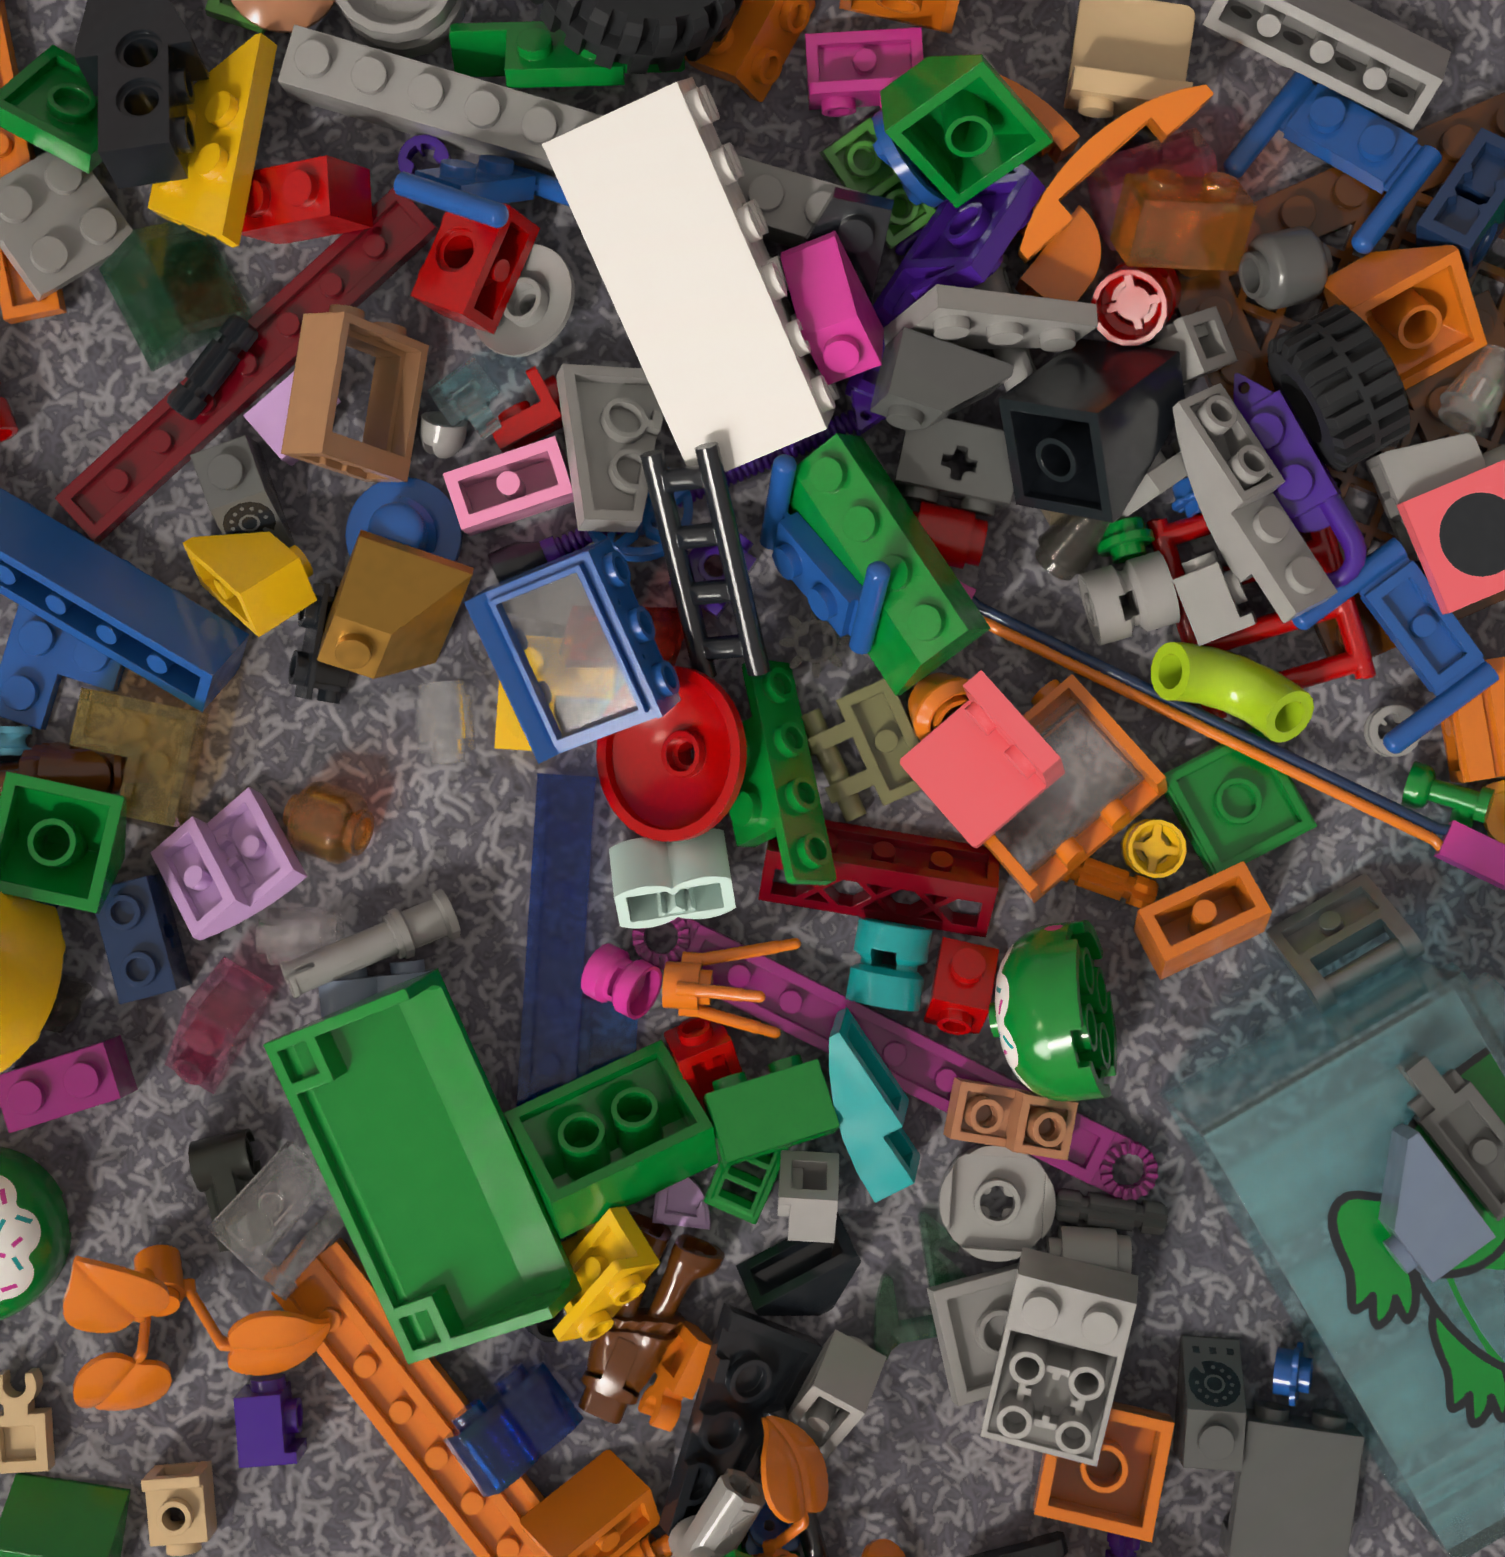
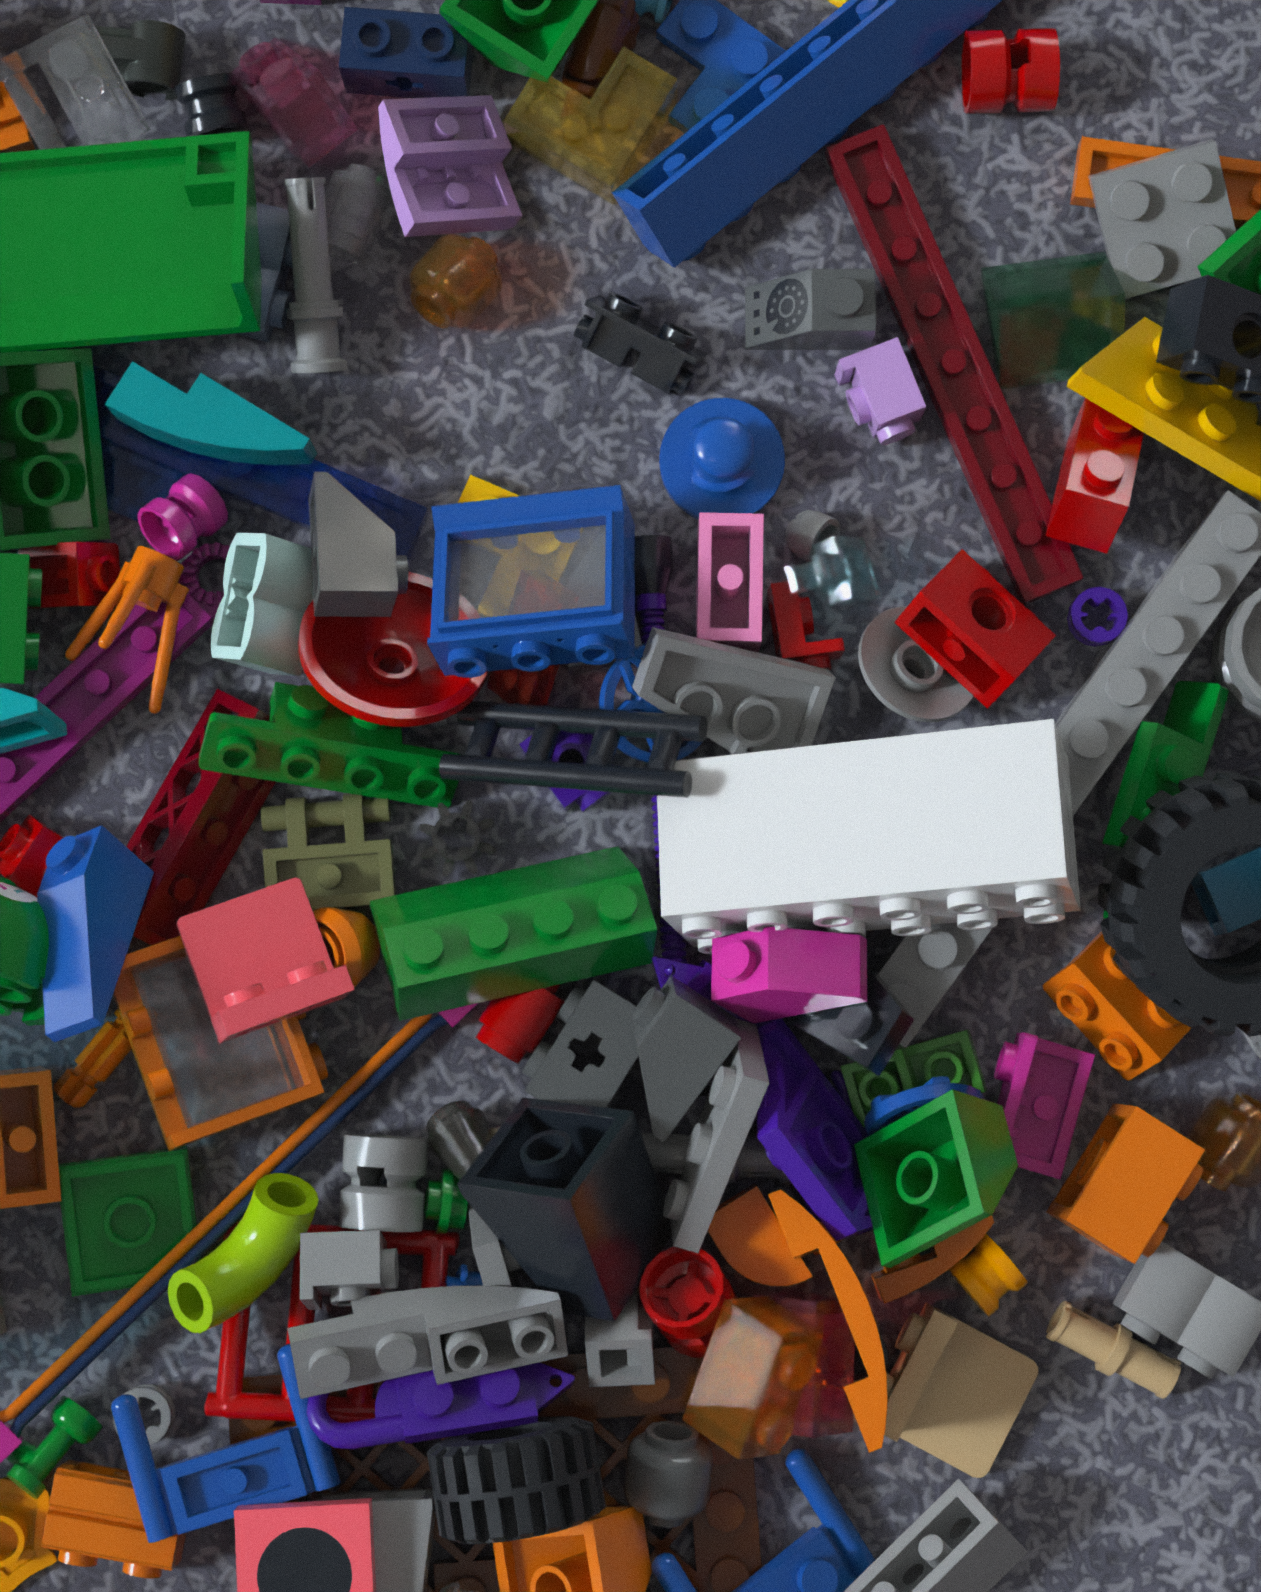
camera: 115 degrees right, 5 degrees down
black axle [167,314,259,420] -> none
yellow slope [183,532,317,637] -> none
medium nougat window [281,304,429,482] -> none
pearl gold slope [317,530,474,679] -> none
blue plate [394,155,570,228] -> none
clear brick [414,680,476,765] -> none
blue plate [760,454,891,654] -> none
teal wheel [845,917,932,1012] -> none
yellow wheel [1121,819,1187,878] -> none
none -> blue slope [37,825,154,1042]
none -> teal slope [105,361,318,465]
none -> black wheel [175,73,248,136]
none -> dark grey slope [308,472,408,617]
none -> light orange wheel [948,1234,1028,1317]

